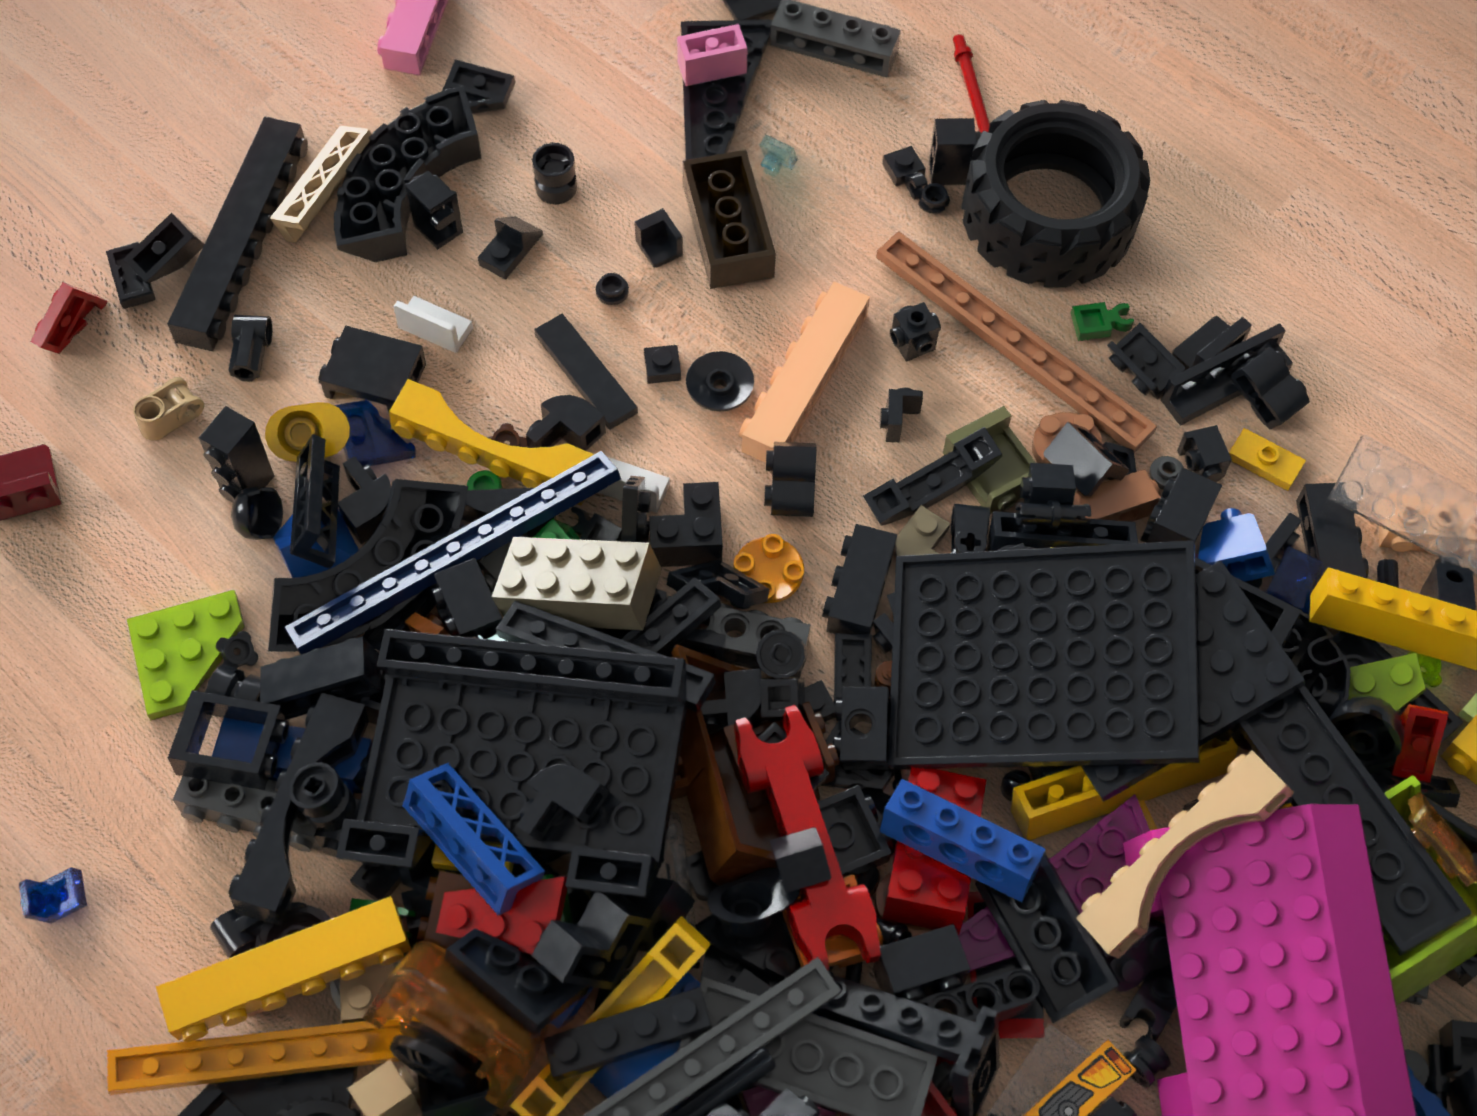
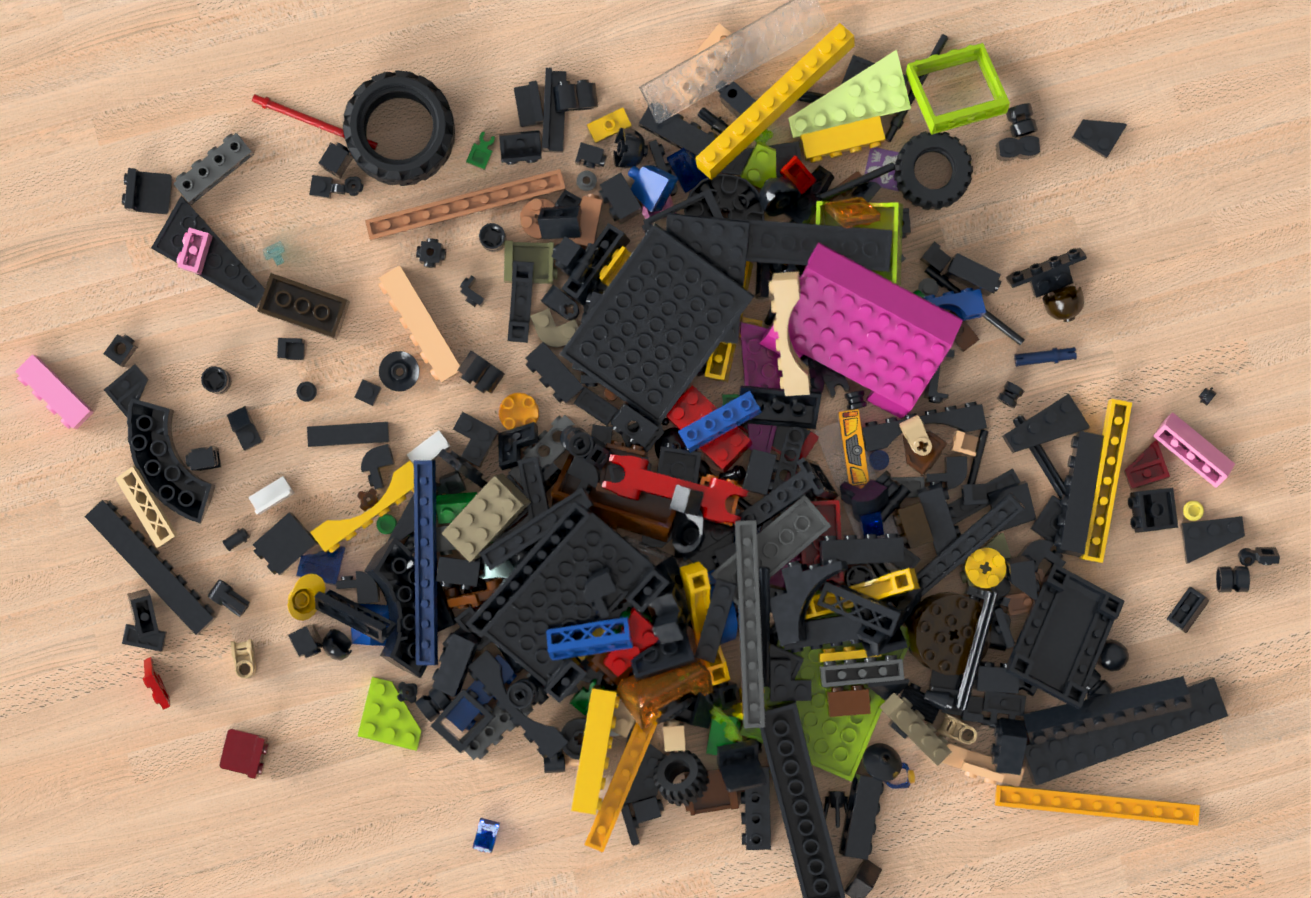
camera: 60 degrees left, 25 degrees up
none -> black brick [103,334,138,367]
none -> black pin [222,528,250,551]
none -> black wheel [479,223,507,252]
none -> black cylinder [613,128,648,169]

